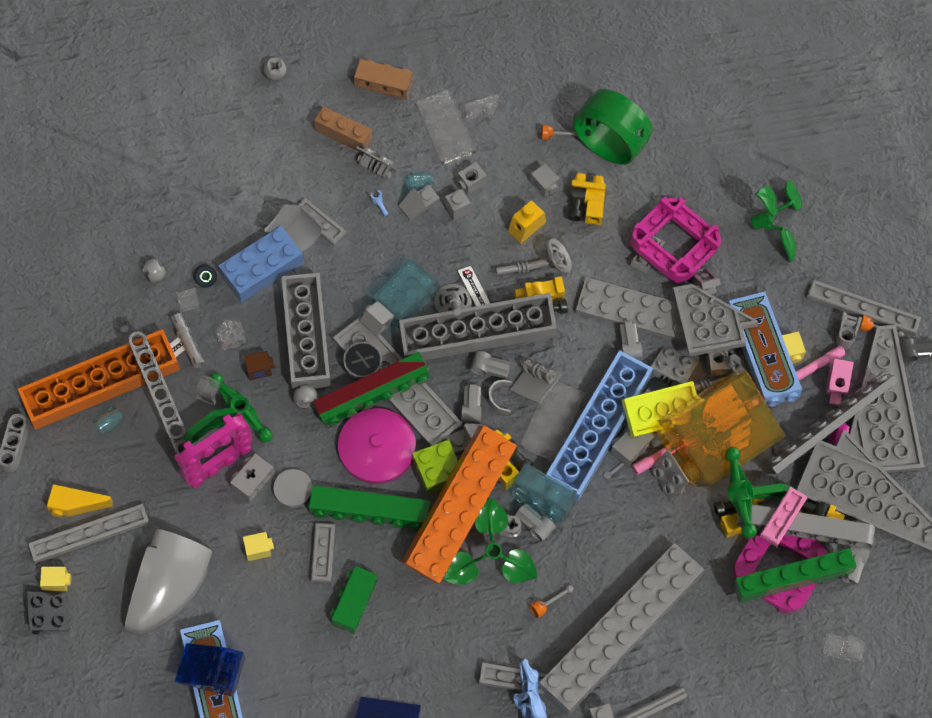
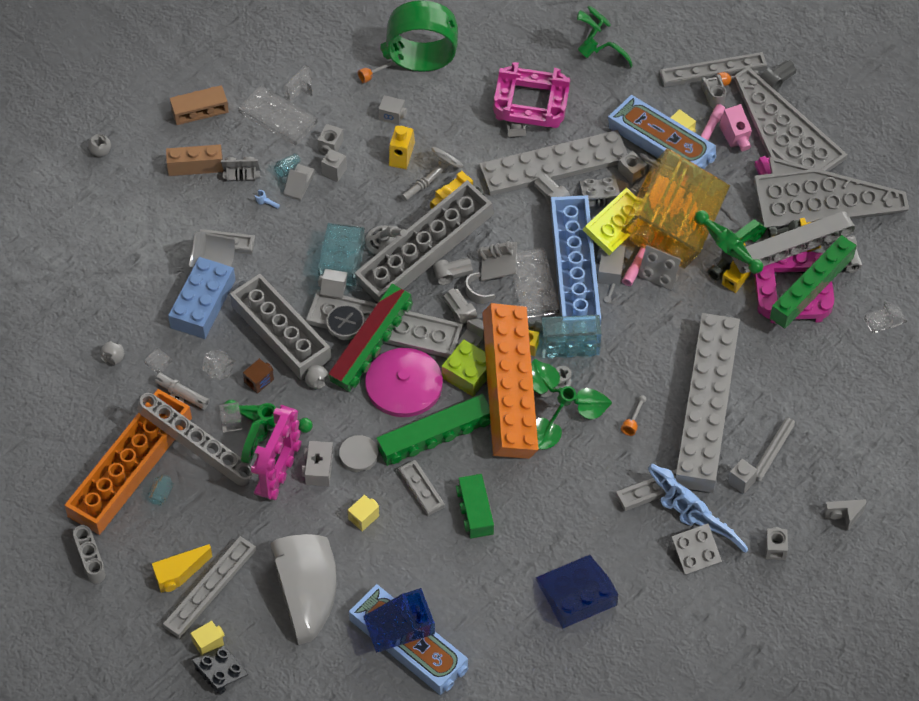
camera: 30 degrees left, 10 degrees down
black wheel [194,264,217,288] -> none
white sticker [458,266,490,306] -> none
light grey piece [515,503,556,542] -> none
yellow hips [567,173,606,225] -> none
light grey wing [673,284,758,357] -> none
light grey slope [691,267,721,294] -> none
bright pink tile [760,487,807,546] -> none
light grey plate [761,375,898,474] -> none

